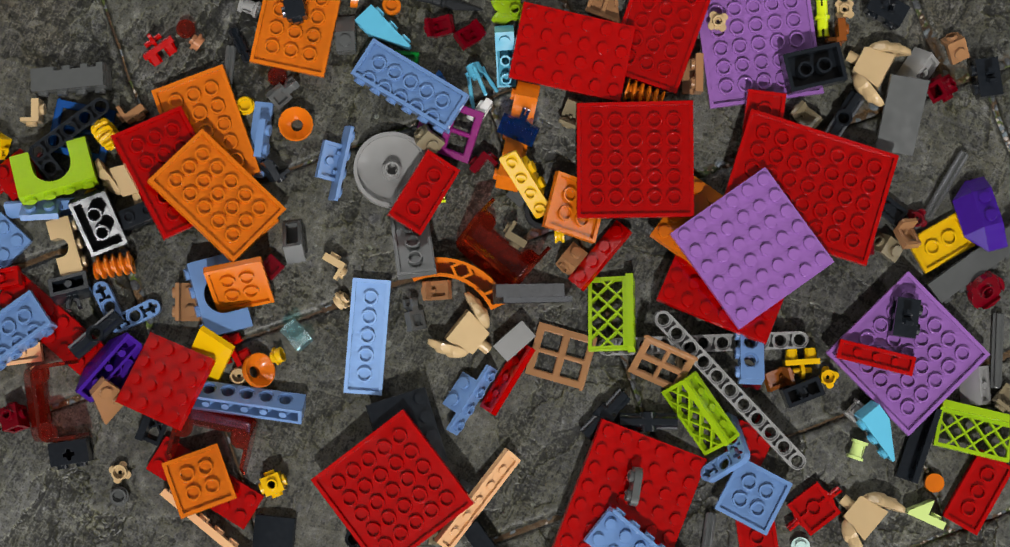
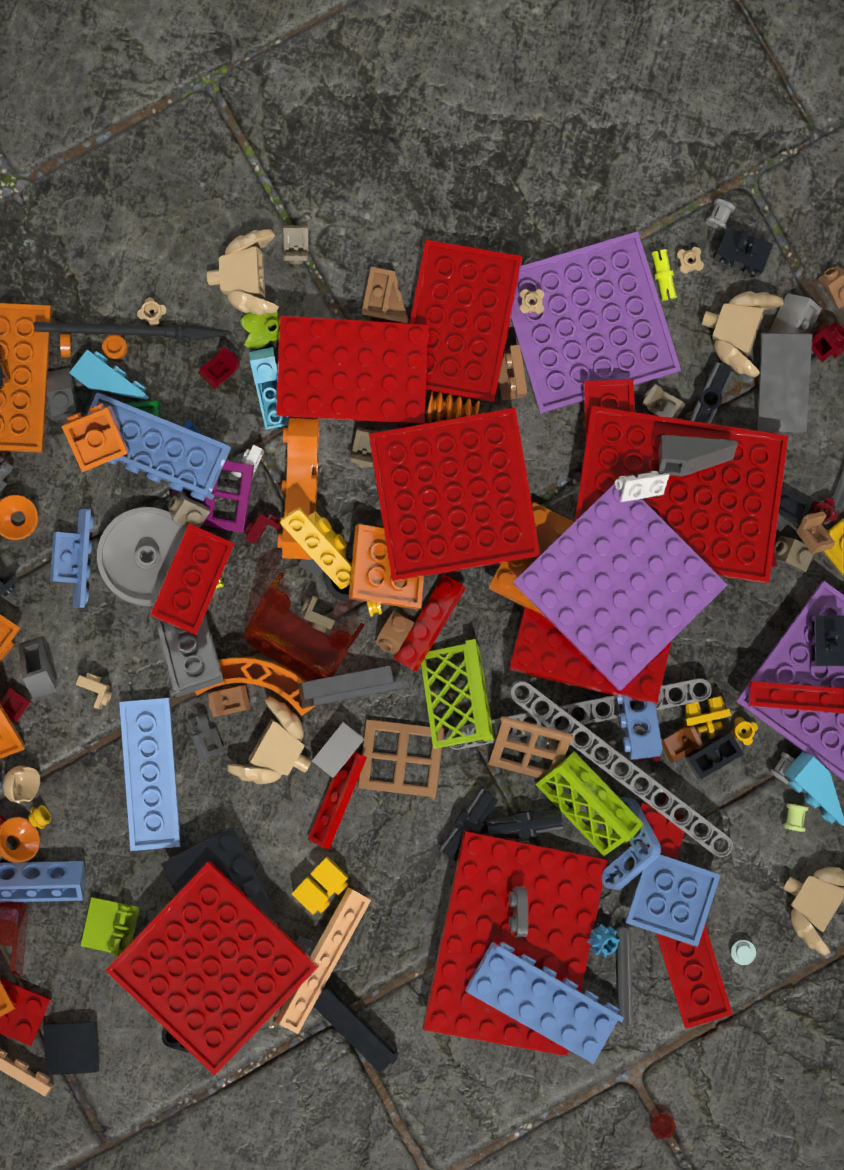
camera: 15 degrees left, 0 degrees up
yellow brick [258,469,288,499] -> none
clear light blue bracket [280,318,314,353] -> none
tan plate [333,291,351,310] -> none
dark red bracket [424,14,455,39] -> none
medium blue bracket [443,364,498,435] -> none
medium azure plant [465,61,499,109] -> none
clear blue plate [496,107,540,147] -> none
black brick [779,42,848,95] -> none
red plate [785,481,842,536] -> none
dark orange bracket [824,17,849,46] -> none
none -> tan hair [2,765,40,804]
none -> orange plate [62,403,129,472]
none -> lime hinge [81,897,140,956]
none -> yellow piece [292,856,348,915]
none -> dark azure gear [587,924,620,957]
none -> white hinge [615,471,669,502]
none -> dark grey slope [658,435,737,476]

